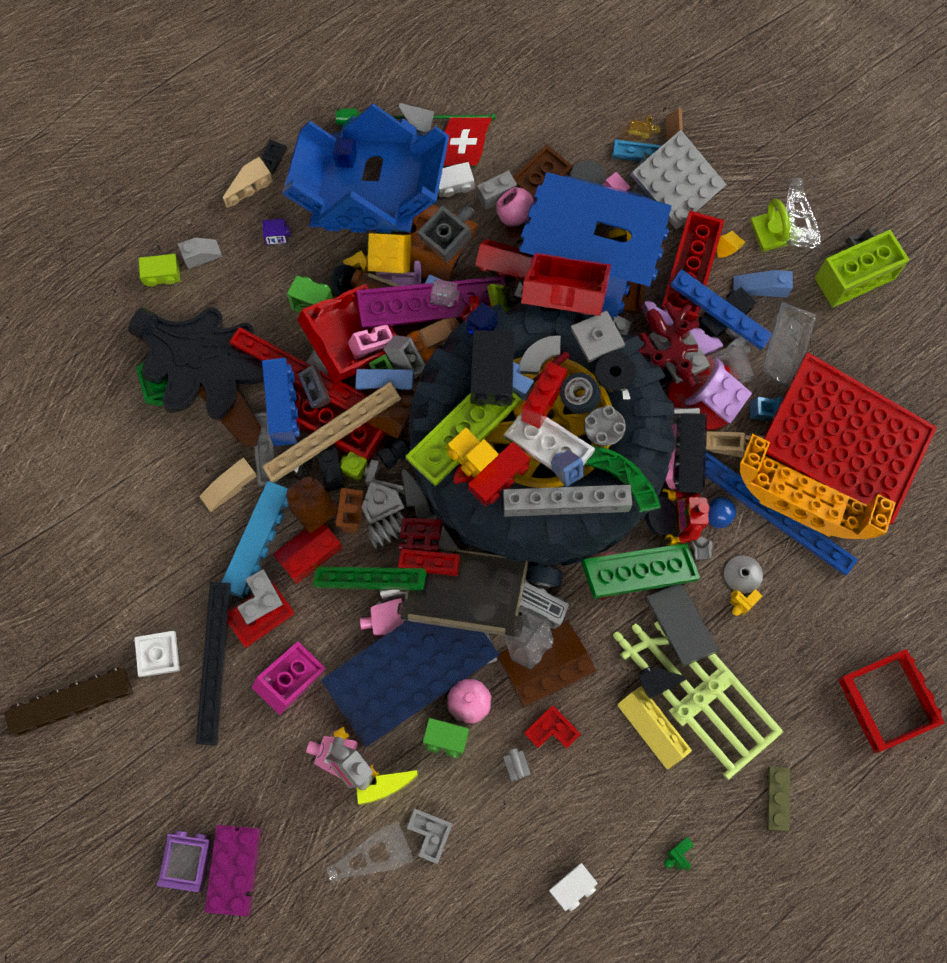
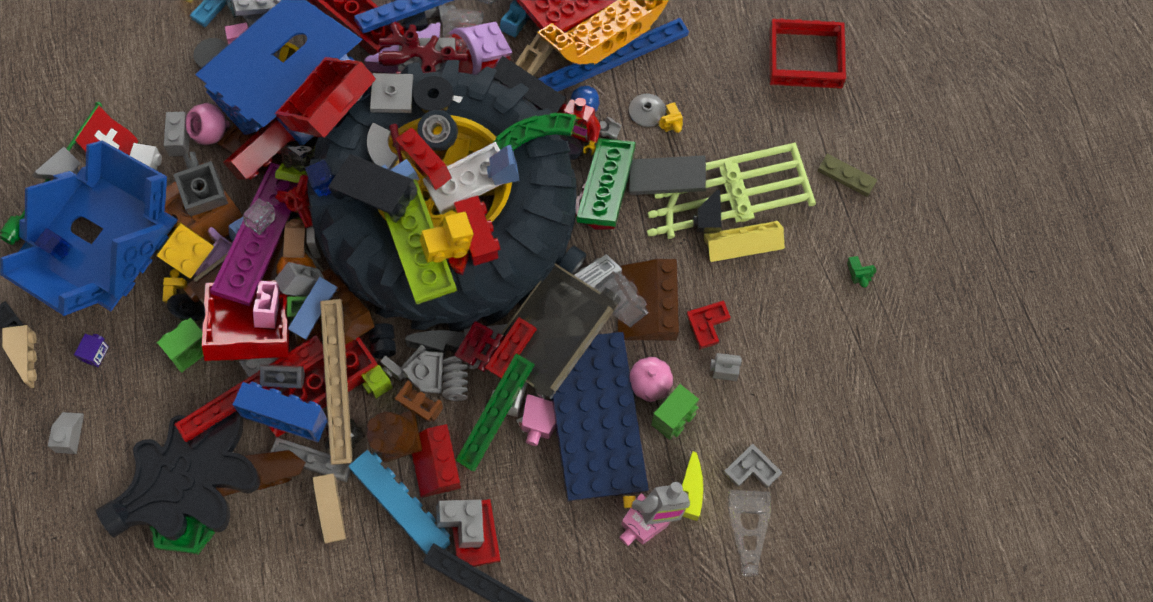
camera: 65 degrees left, 5 degrees down
lime brick [139,254,181,286] -> none
dark pink slope [251,642,326,715] -> none
black slope [317,446,345,492] -> none
light grey brick [503,485,632,517] -> none
reddish brown plate [513,144,573,201] -> none
white brick [548,863,598,911] -> none
light grey dish [584,406,626,446] -> none

